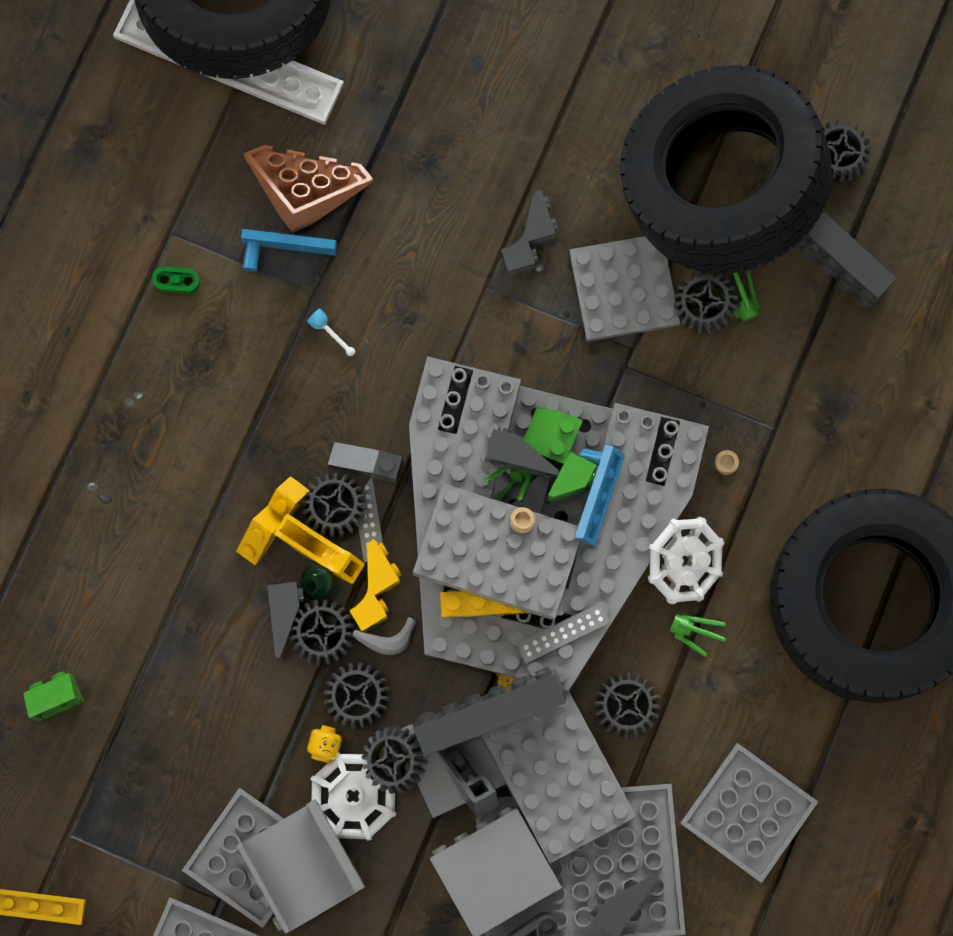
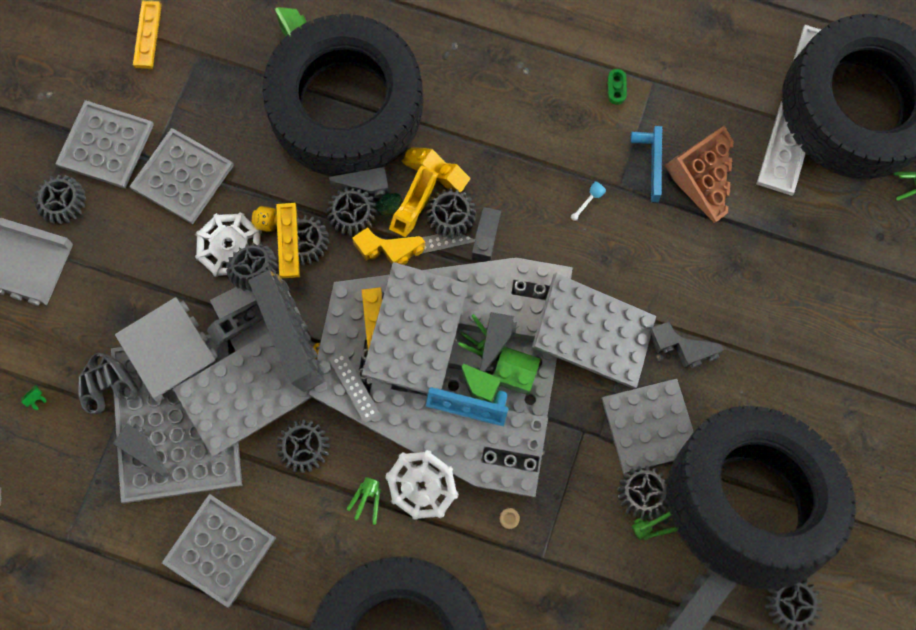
camera: 85 degrees right, 5 degrees down
light grey panel [236,799,365,934] -> none
light grey piece [353,617,417,655] -> none
tan tile [510,507,535,534] -> none
none -> black tyre [262,14,423,176]
none -> yellow plate [276,203,300,279]
none -> light grey plate [532,274,656,388]

